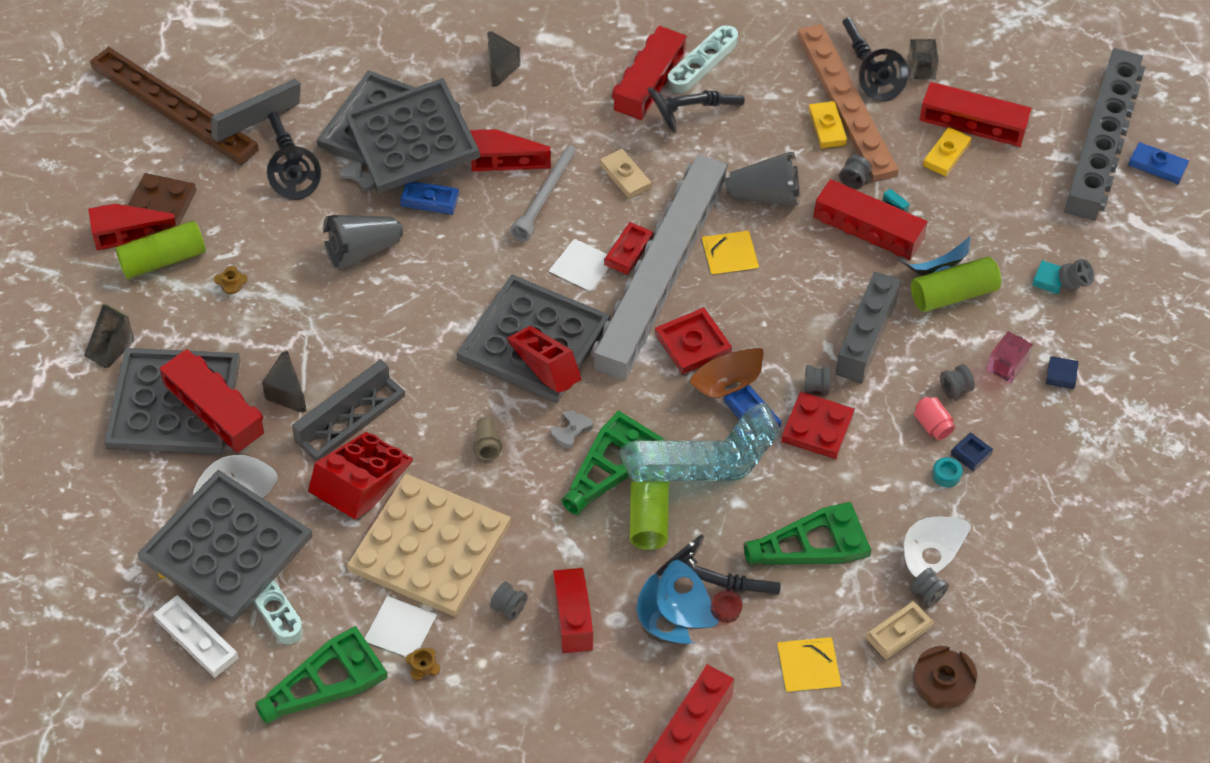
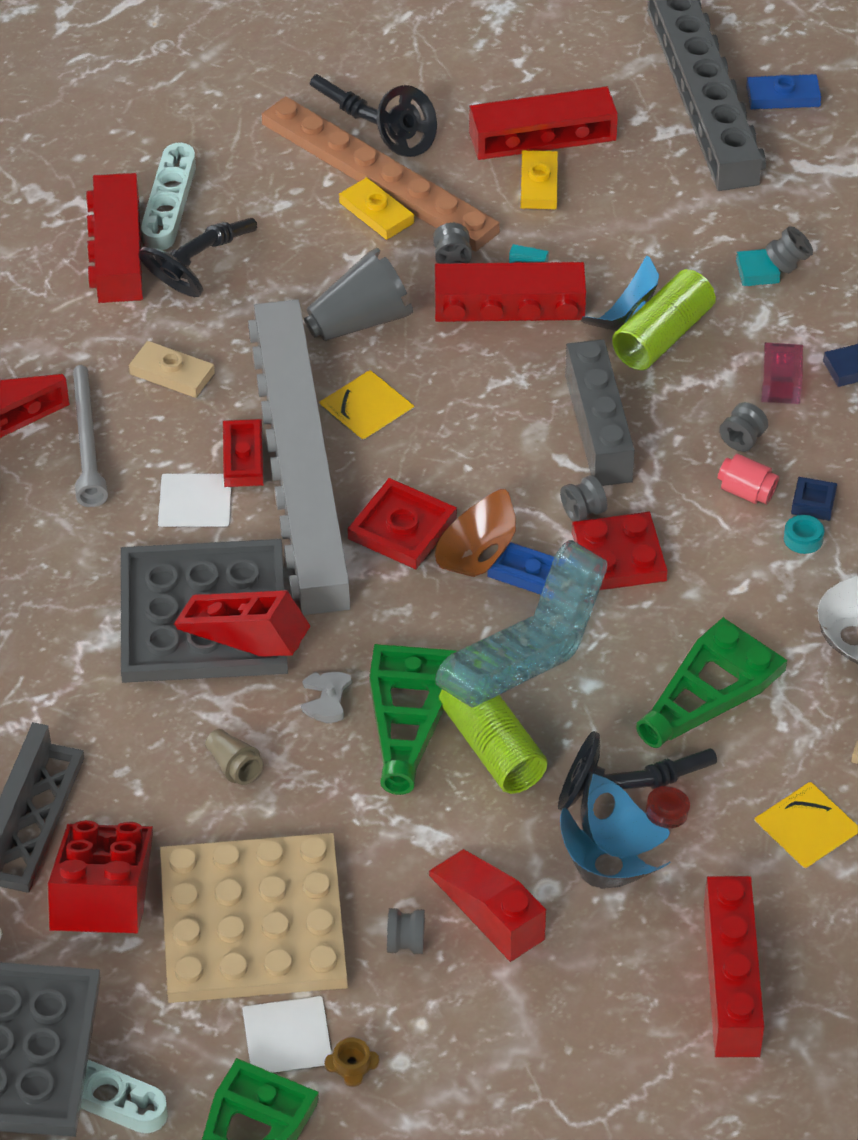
camera: 30 degrees left, 5 degrees down
clear smoke brick [907,39,939,80] -> none

